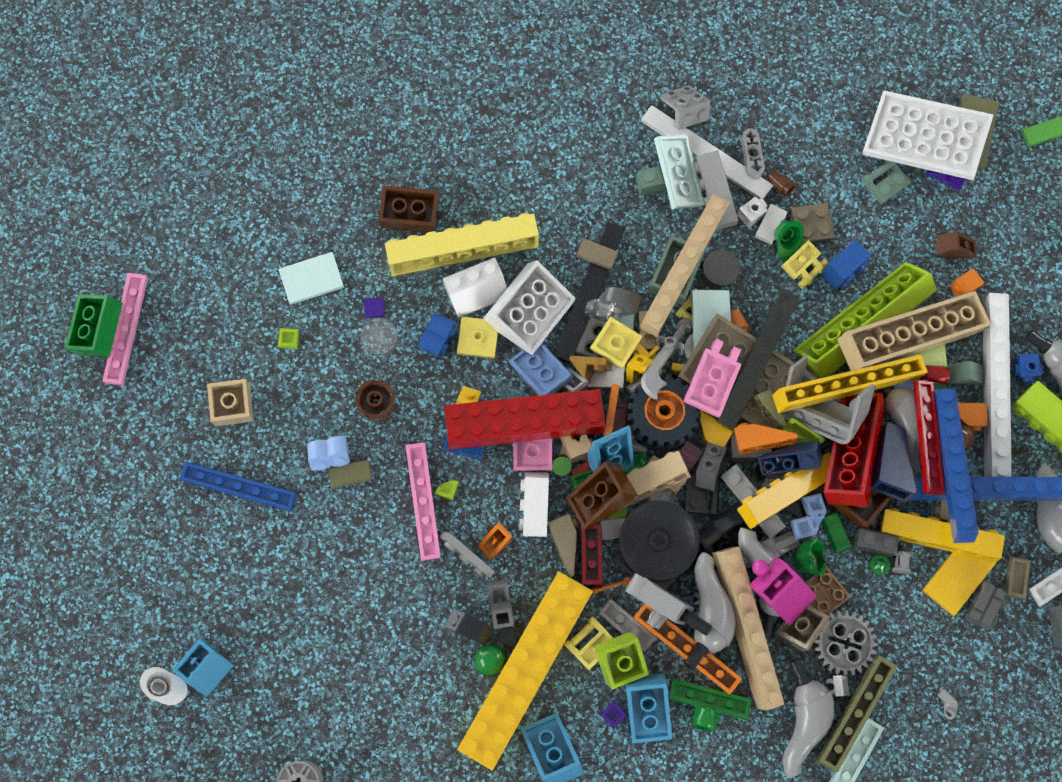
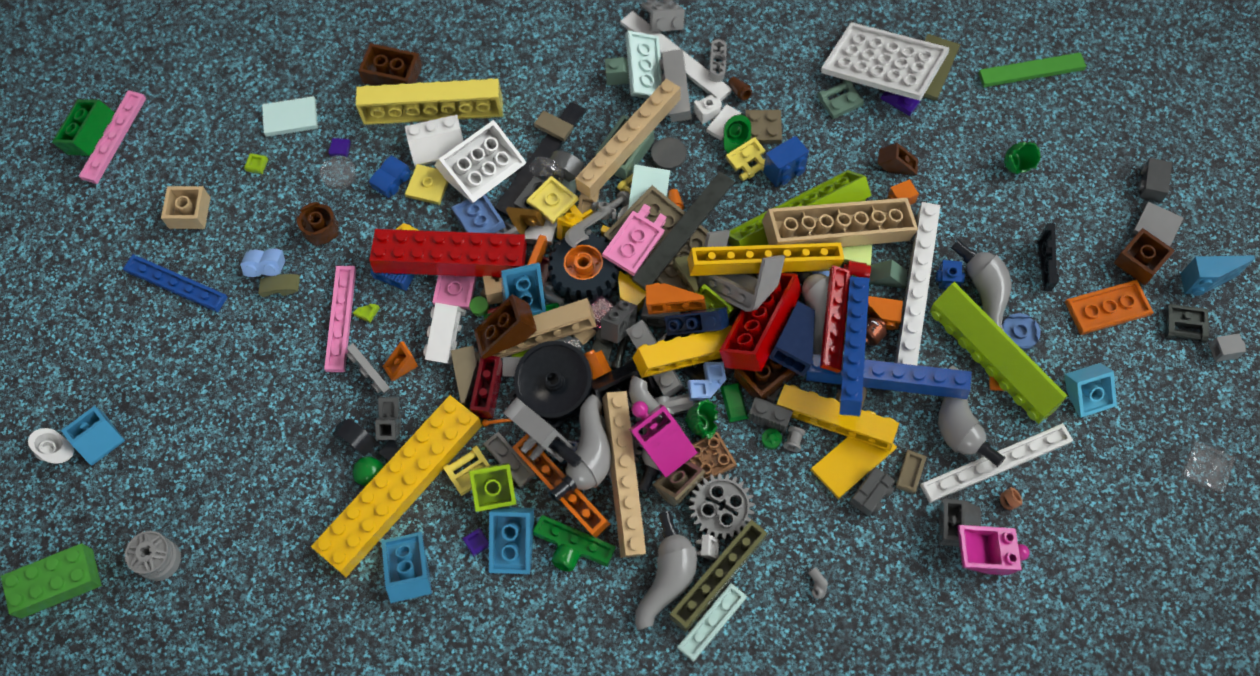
camera: 15 degrees right, 10 degrees down
none -> orange brick [584,349,612,380]

